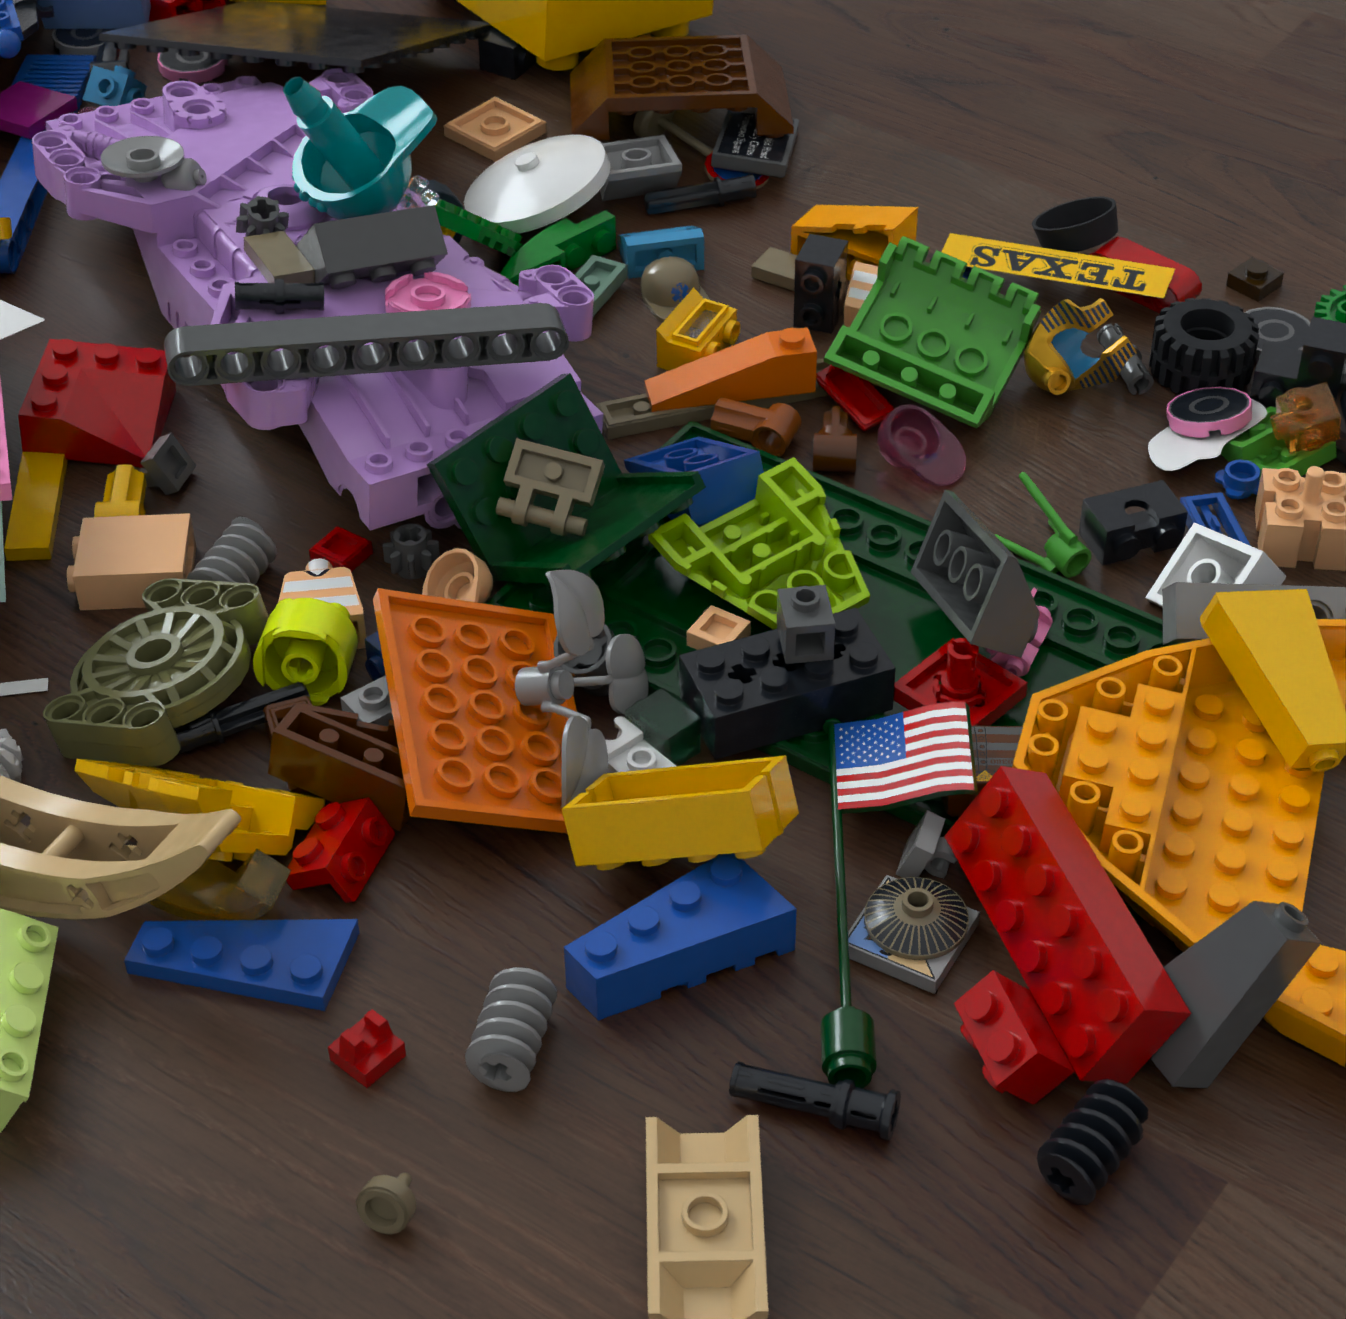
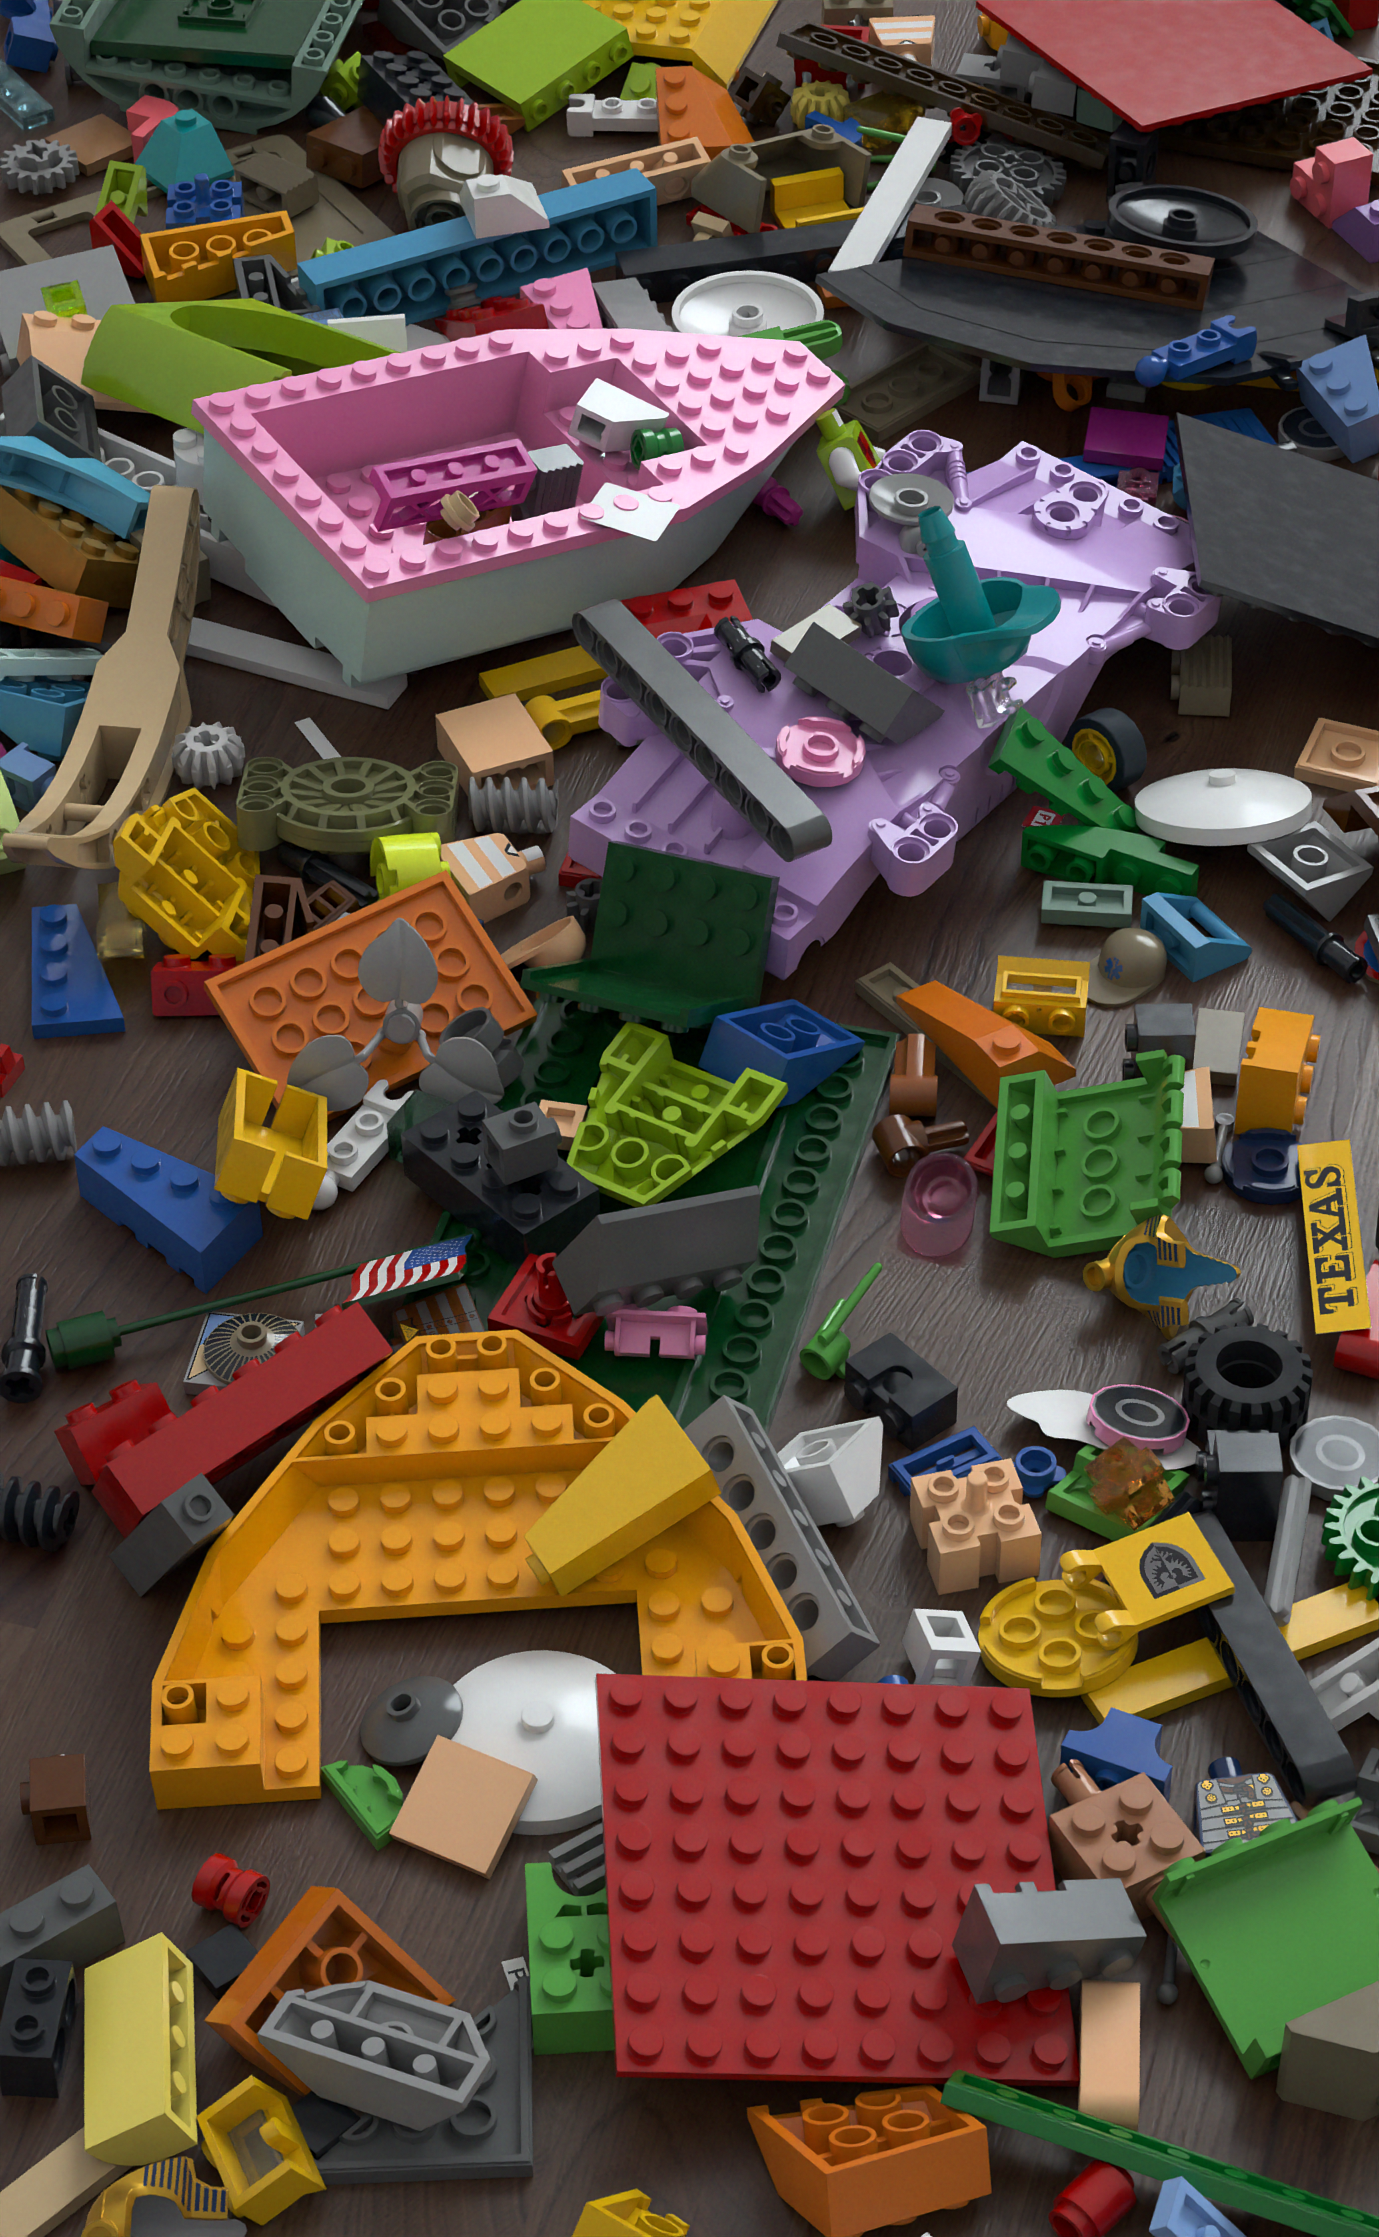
camera: 70 degrees right, 0 degrees up
dark tan plate [496,438,605,537] -> none

